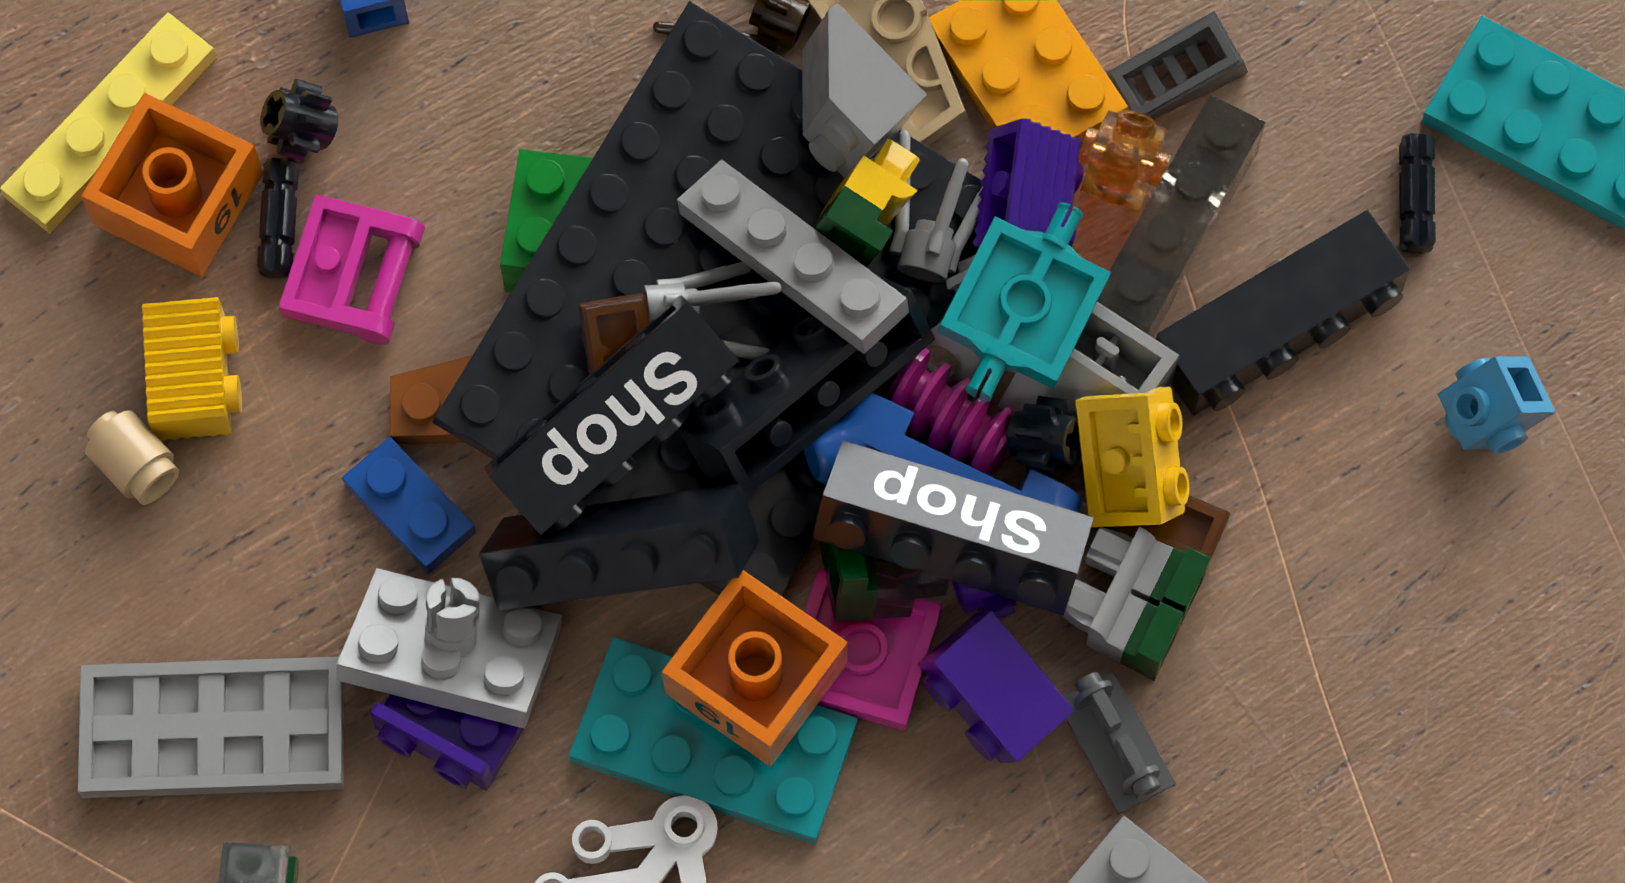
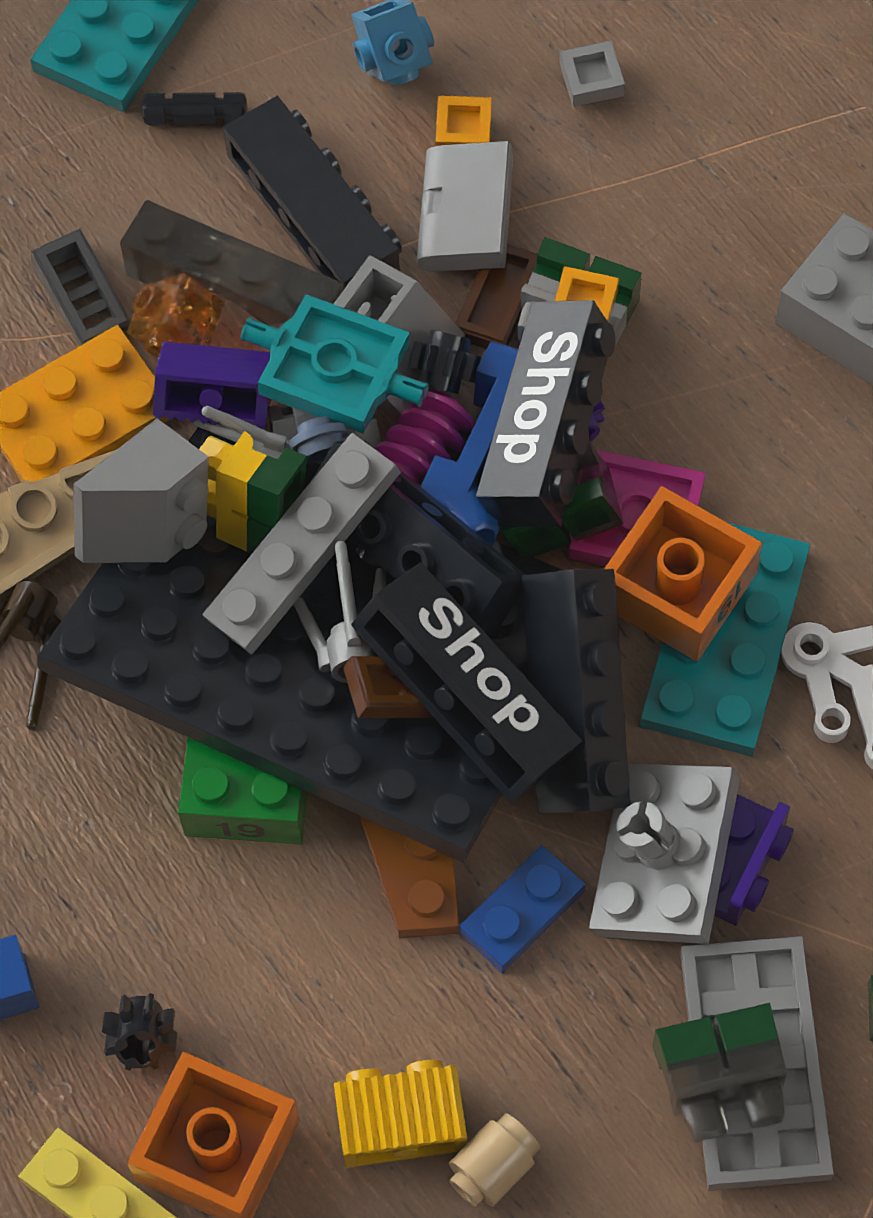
camera: 90 degrees left, 5 degrees down
black axle [257,157,299,278] -> none
dark pink plate [279,194,425,344] -> none
dark purple brick [918,610,1075,763] -> none
dark grey hinge [1064,672,1176,814] -> none
yellow bracket [1075,387,1190,527] -> none
none -> sand blue plate [289,416,347,464]
none -> light grey piece [416,141,514,271]
none -> light orange plate [435,96,492,146]
none -> light orange plate [554,266,619,323]
none -> light grey plate [559,41,625,107]
none -> clear smoke hips [652,1002,787,1143]

